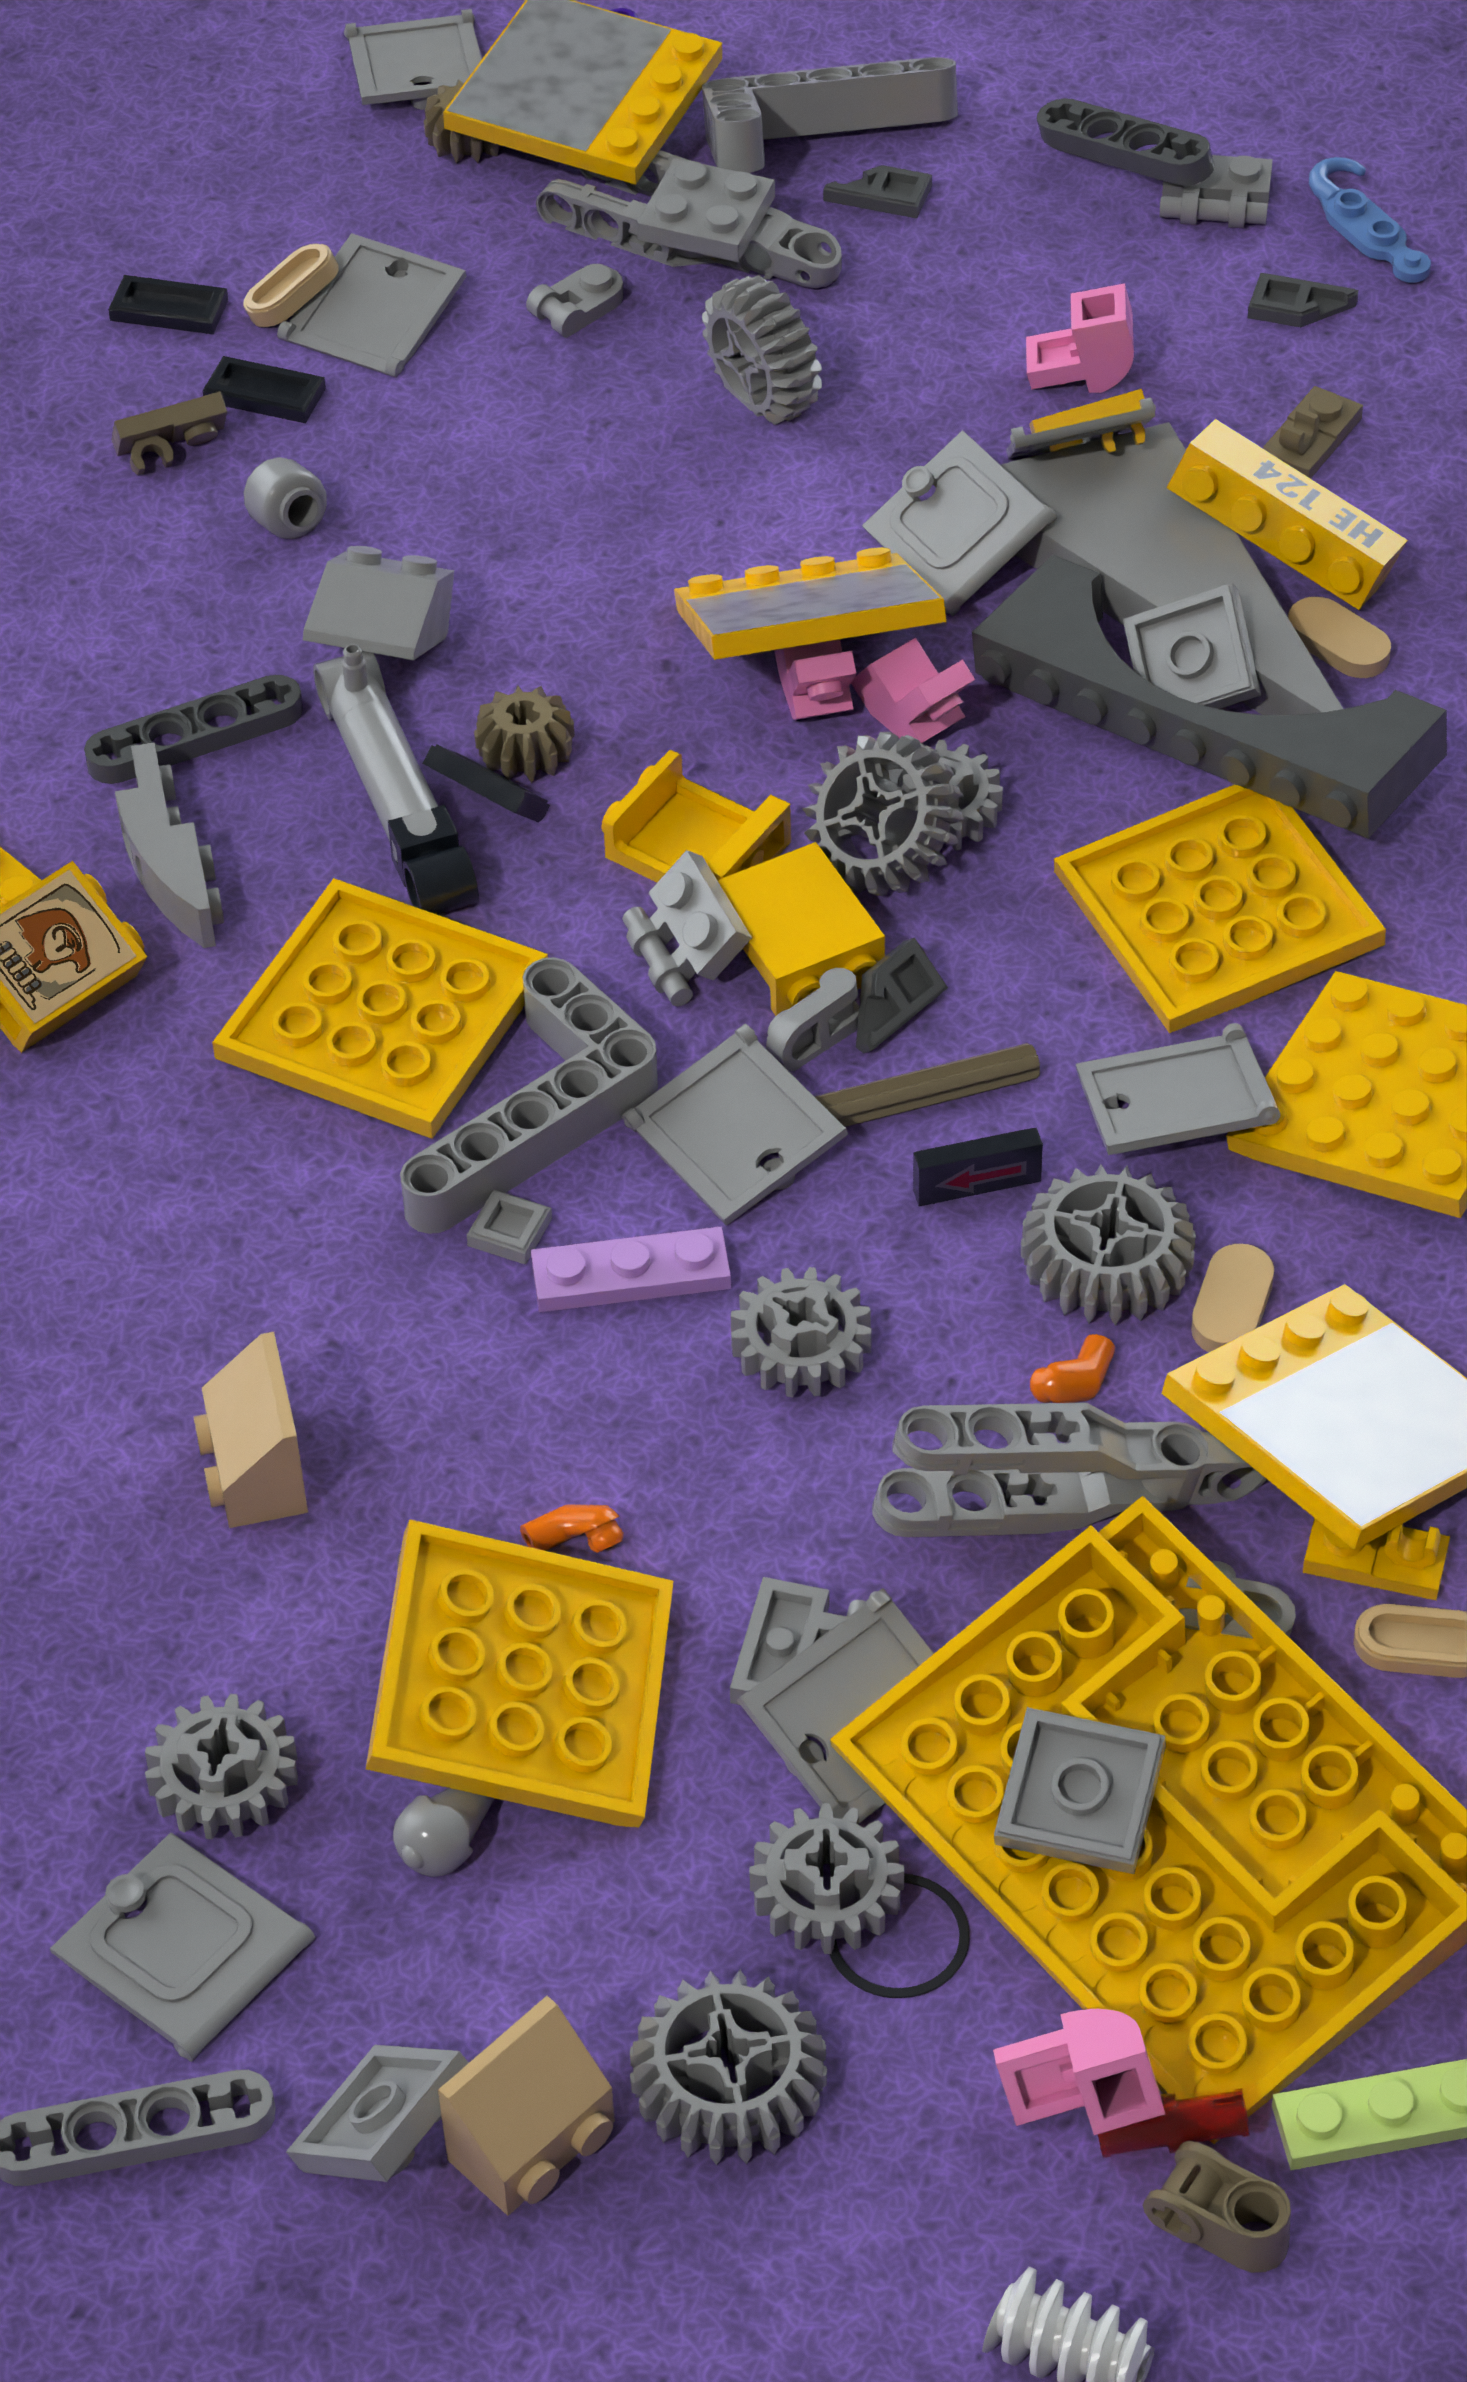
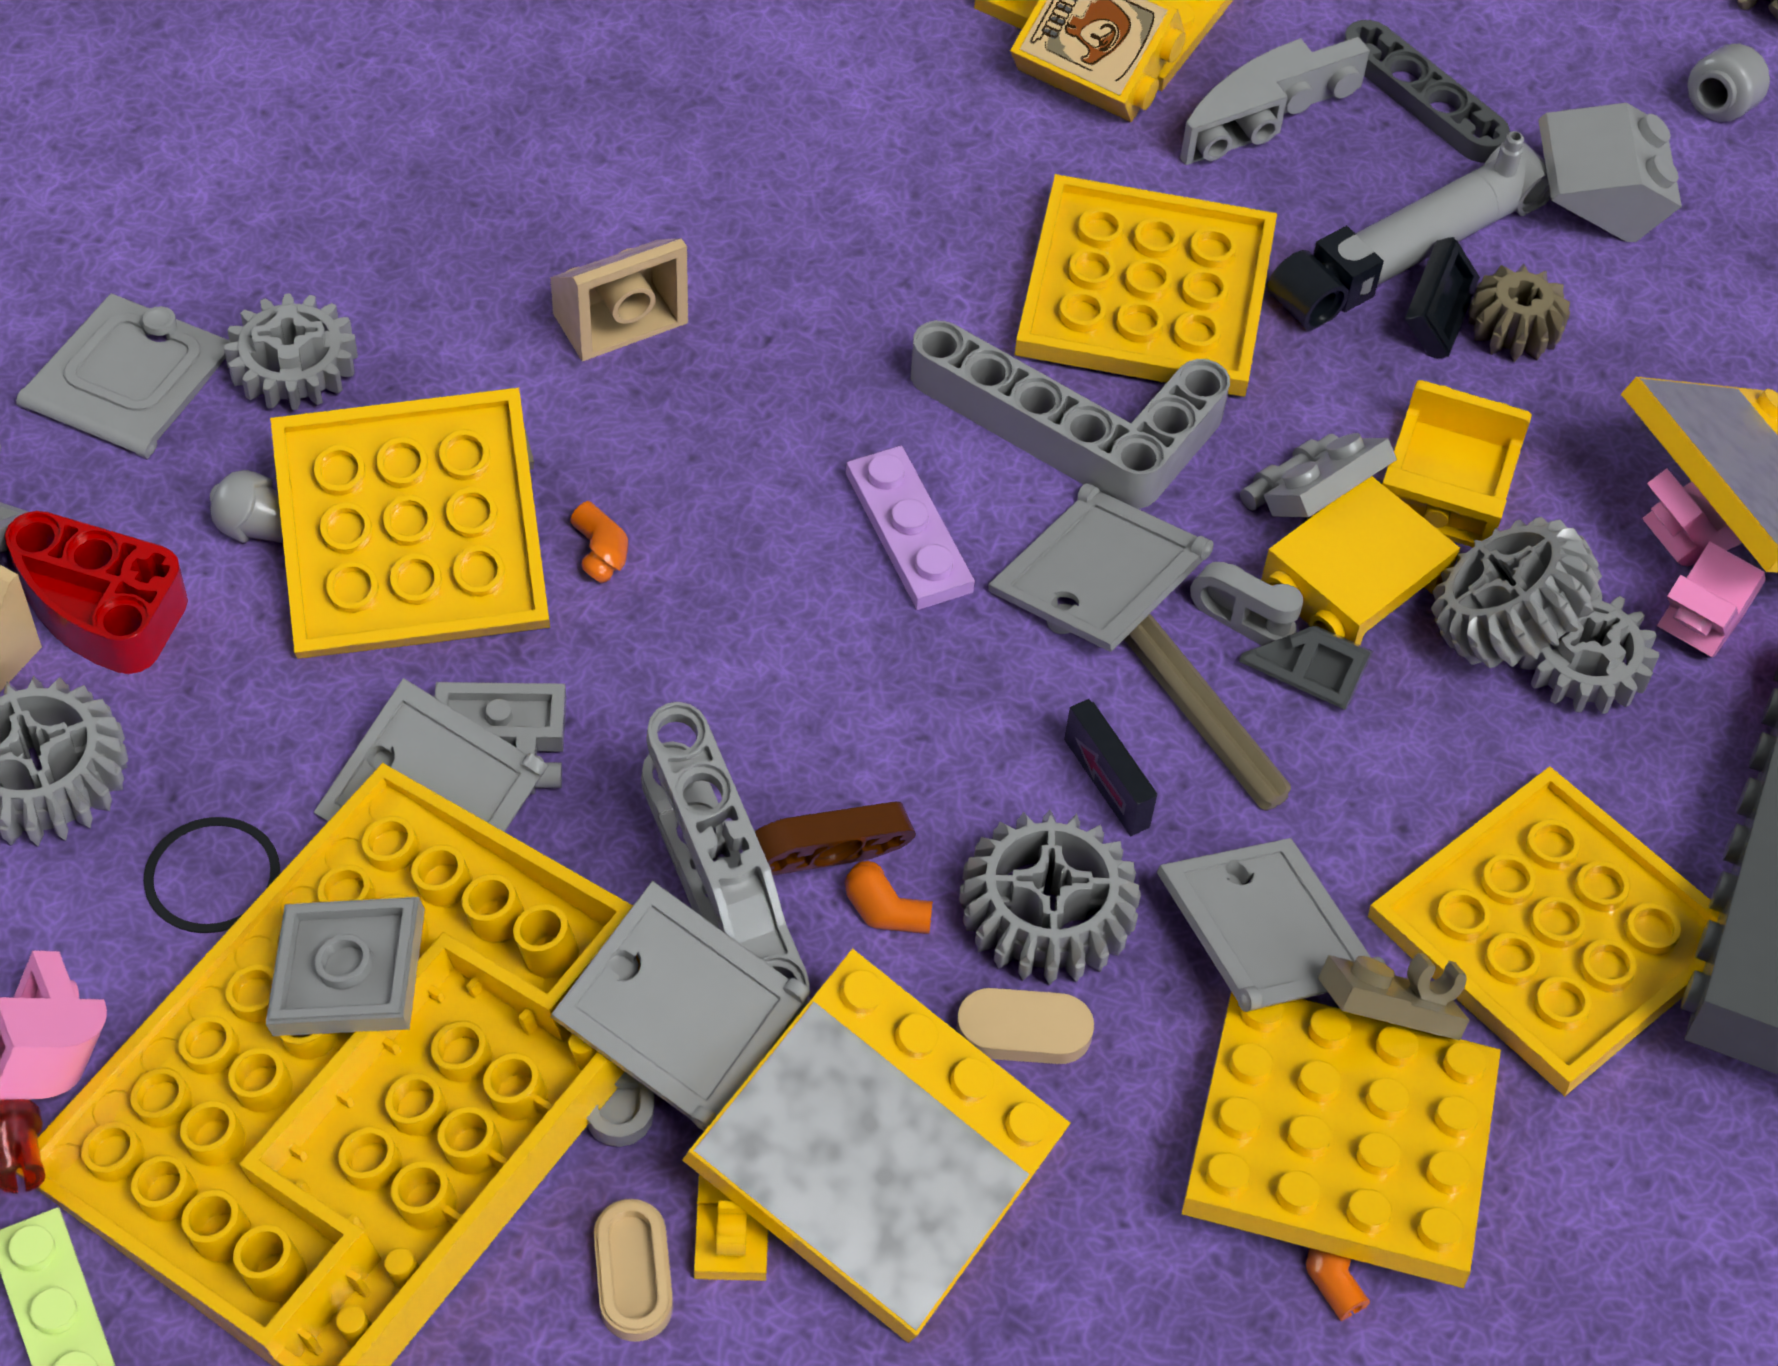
camera: 70 degrees right, 5 degrees up
light grey tile [467,1189,552,1265] -> none
light grey gear [730,1267,872,1397] -> none
light grey gear [749,1803,904,1954] -> none
none -> red beam [5,511,188,674]
none -> light grey container [550,881,810,1131]
none -> reddish brown beam [755,802,916,876]
none -> dark tan plate [1318,953,1469,1040]

